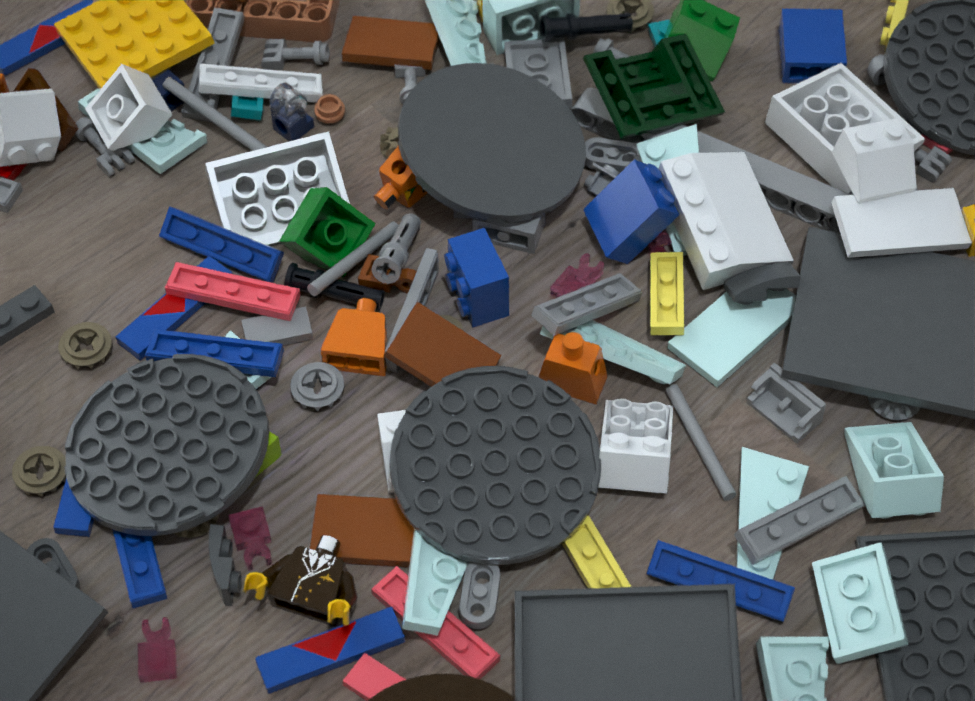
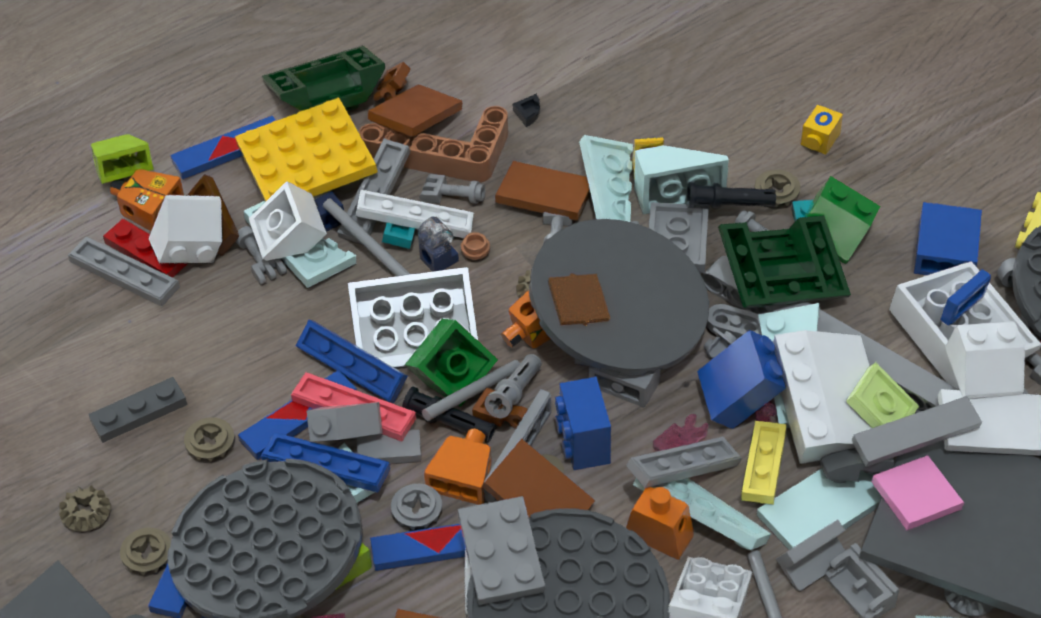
camera: 10 degrees right, 5 degrees down
none -> light grey slope [307,402,383,442]
none -> blue tile [370,524,465,571]
none -> light grey plate [458,496,545,605]
none -> clear orange piece [548,273,610,326]
none -> light grey panel [776,520,845,591]
none -> yellowish green tile [846,362,919,428]
none -> light grey tile [852,396,982,467]
none -> bright pink tile [872,455,964,530]
none -> blue tile [940,269,991,326]

